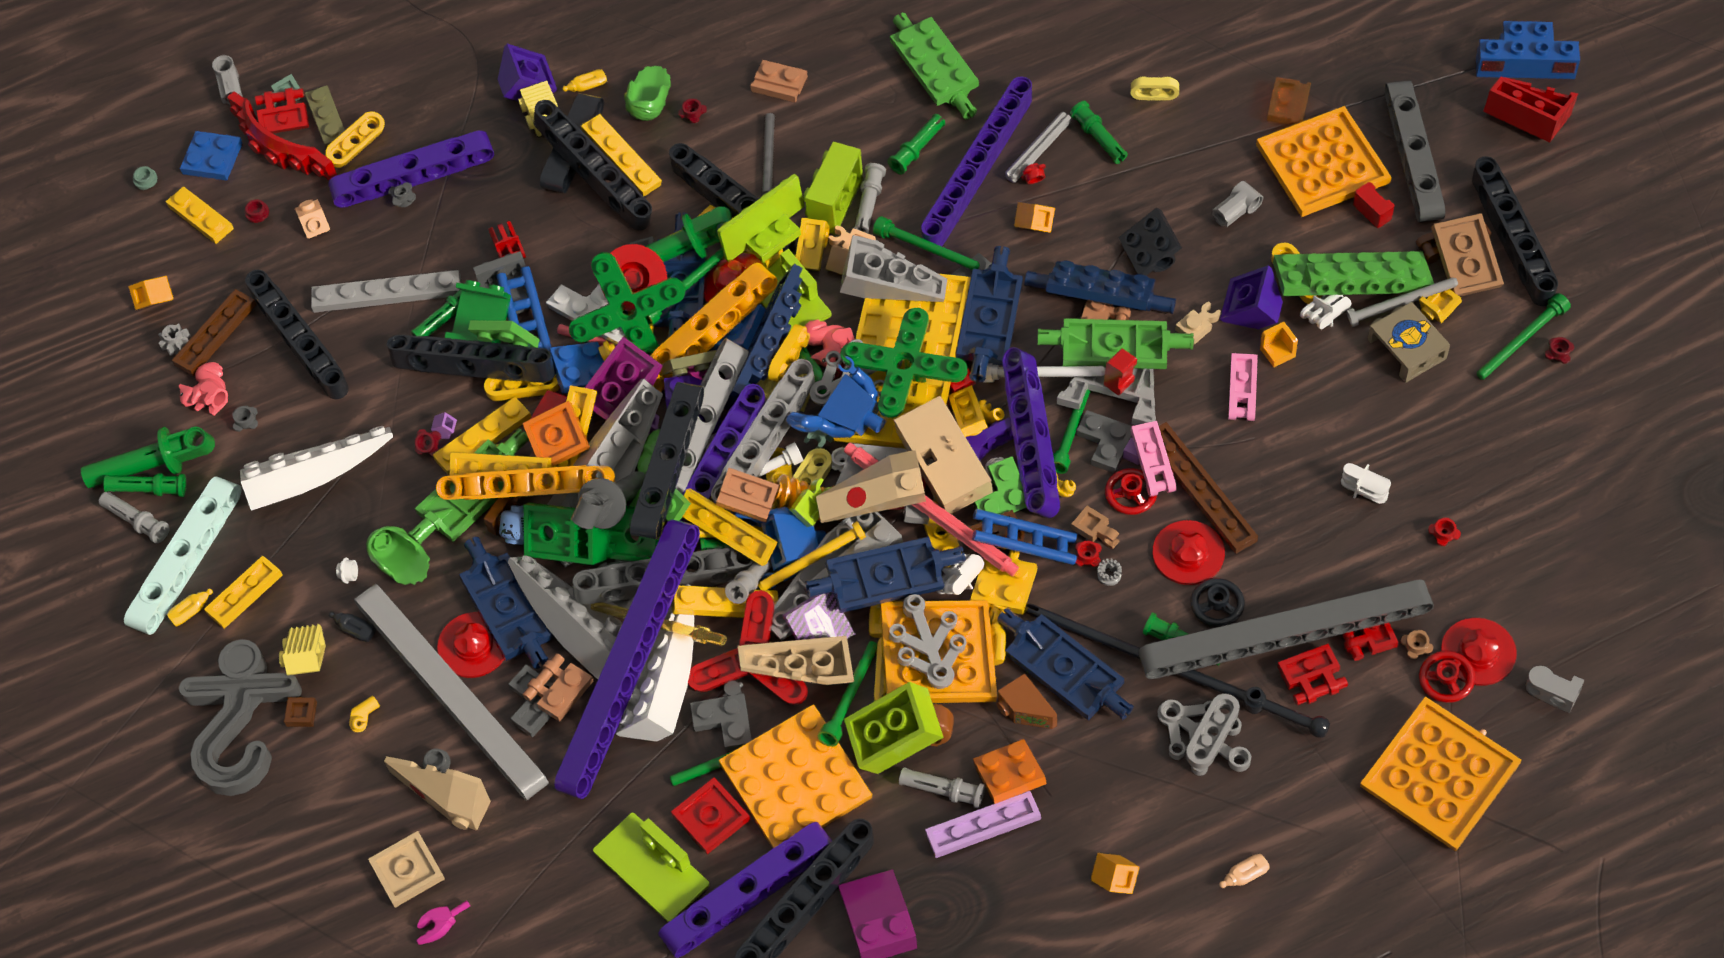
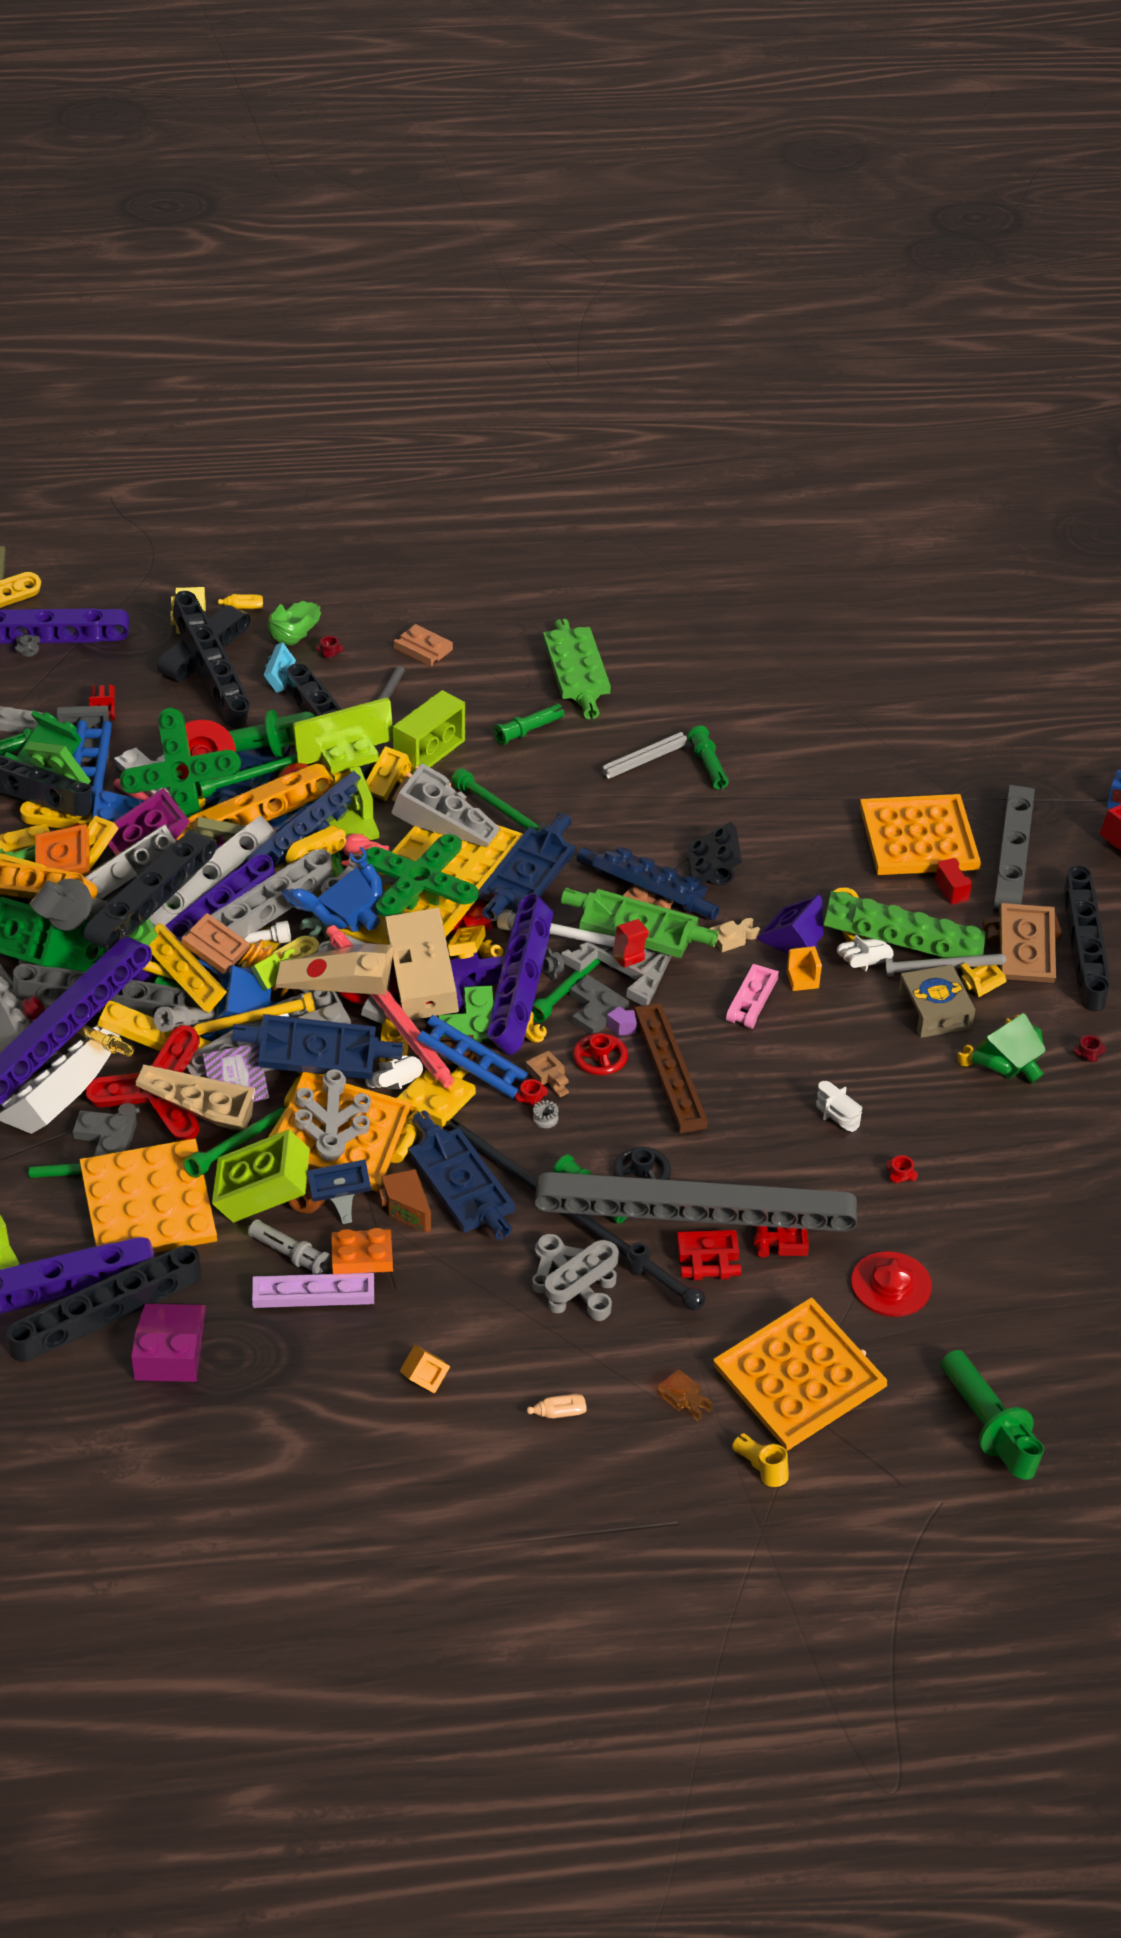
camera: 10 degrees right, 15 degrees down
dark purple slope [498,44,557,101] -> none
yellow plate [581,114,662,196] -> none
red plate [671,777,750,854] -> none
light grey pin [854,163,886,234] -> none
dark purple beam [921,77,1032,246] -> none
light orange panel [1014,202,1055,233] -> none
red plate [1021,163,1046,184] -> none
bright pink plate [1130,421,1176,497] -> none
light yellow plate [1131,77,1179,100] -> none
red hat [1152,520,1225,585] -> none
light grey piece [1212,181,1263,227] -> none
clear orange plate [1267,77,1311,124] -> none
medium nougat plate [1401,630,1433,659] -> none
red piece [1419,651,1476,703] -> none
green piece [1477,293,1571,380] -> none
light grey leg [1526,666,1584,713] -> none
none -> dark red plate [21,996,46,1021]
none -> medium azure plate [264,642,296,693]
none -> dark blue piece [307,1159,372,1224]
none -> dark grey plate [541,948,564,980]
none -> clear orange plate [657,1369,713,1421]
none -> yellow pin [732,1433,789,1487]
none -> green piece [941,1350,1044,1480]
none -> torso [957,1013,1045,1084]

